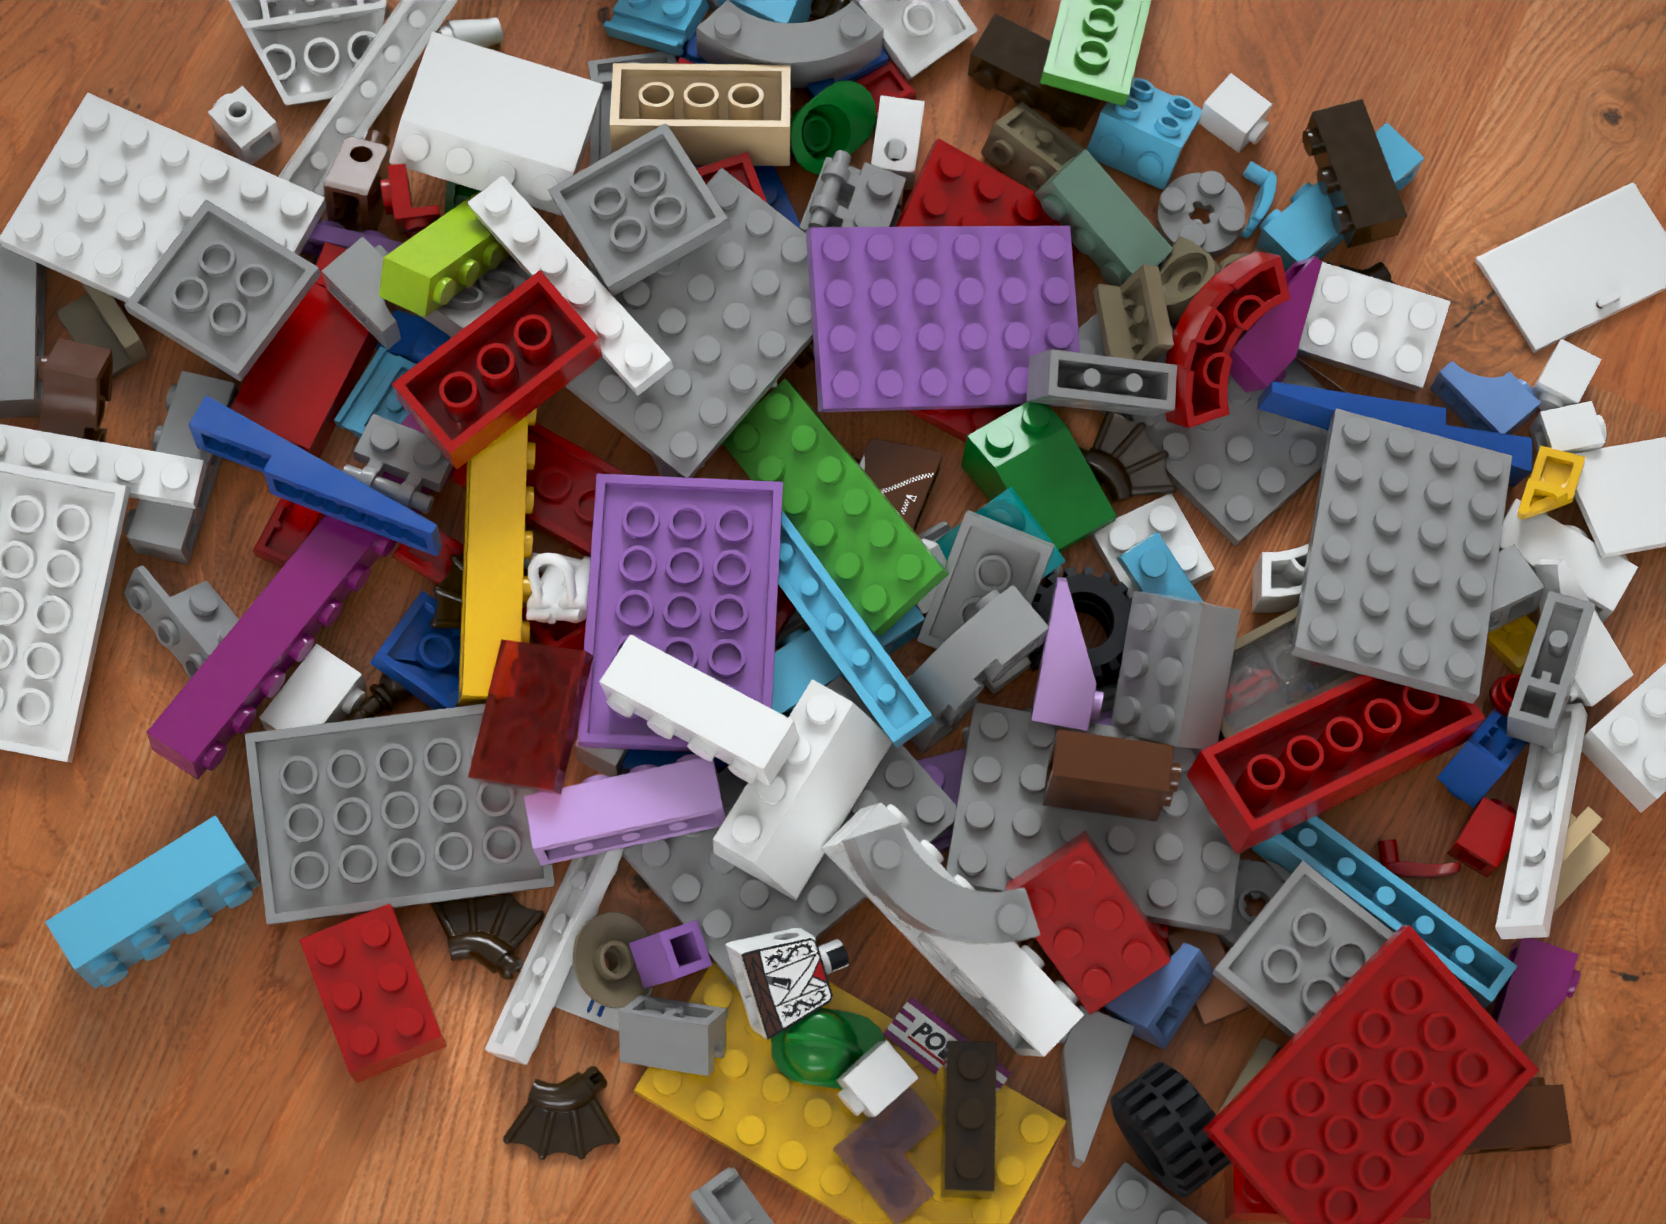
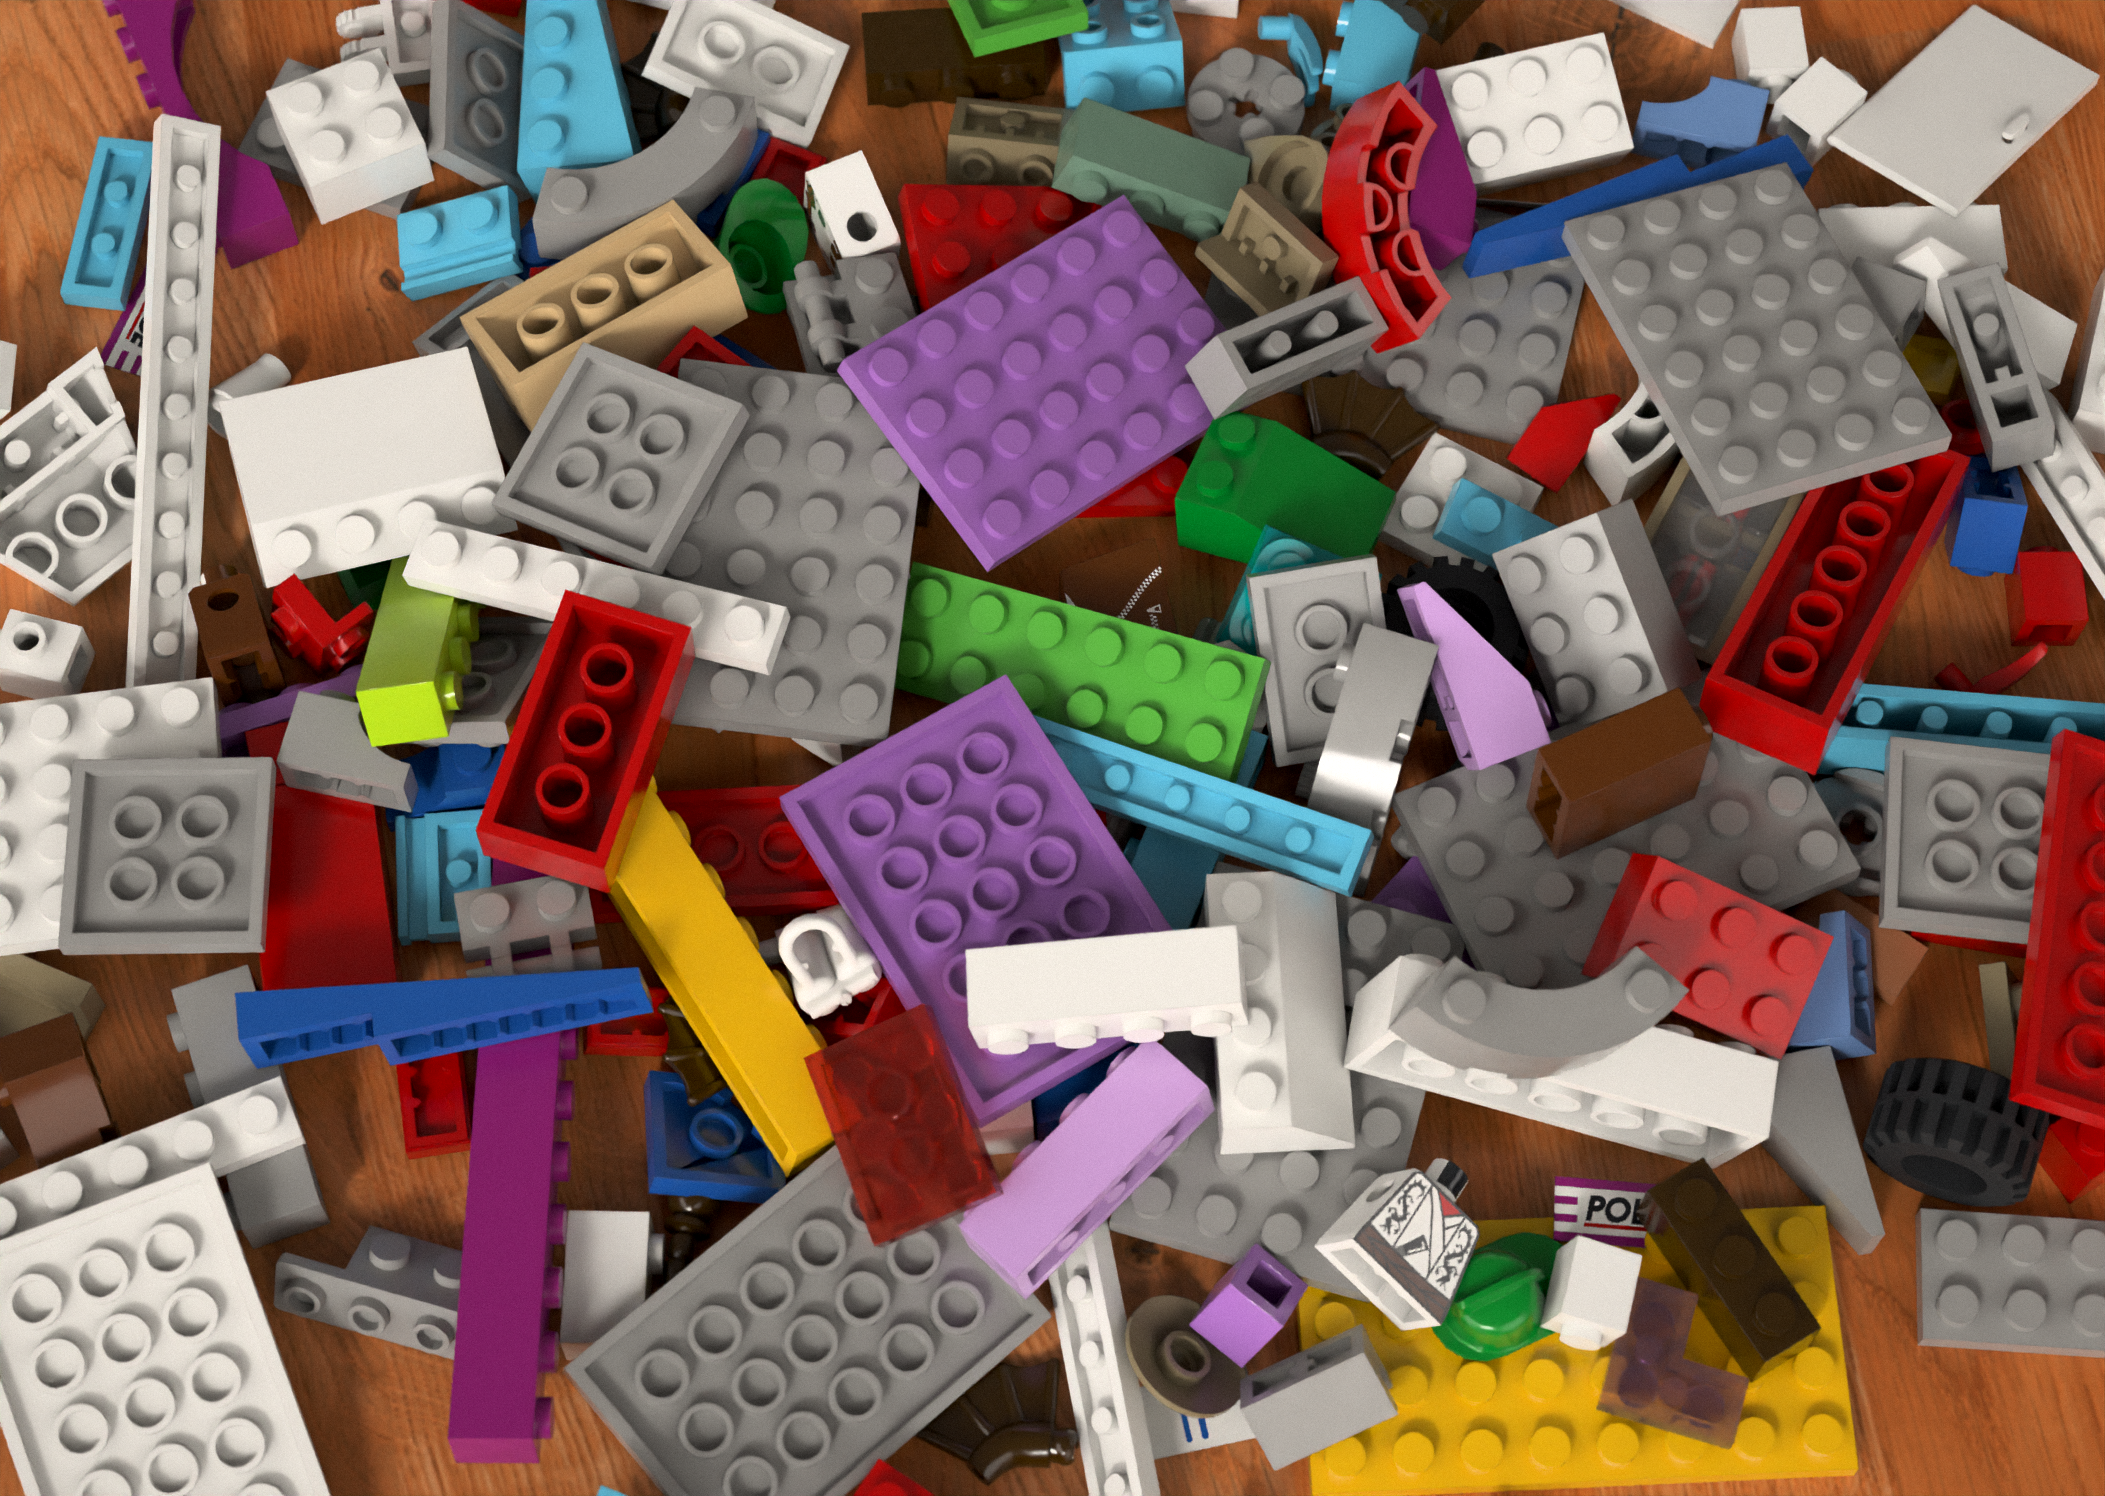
camera: 30 degrees left, 5 degrees down
yellow slope [1517,446,1585,520] -> none
none -> red slope [1505,393,1622,494]

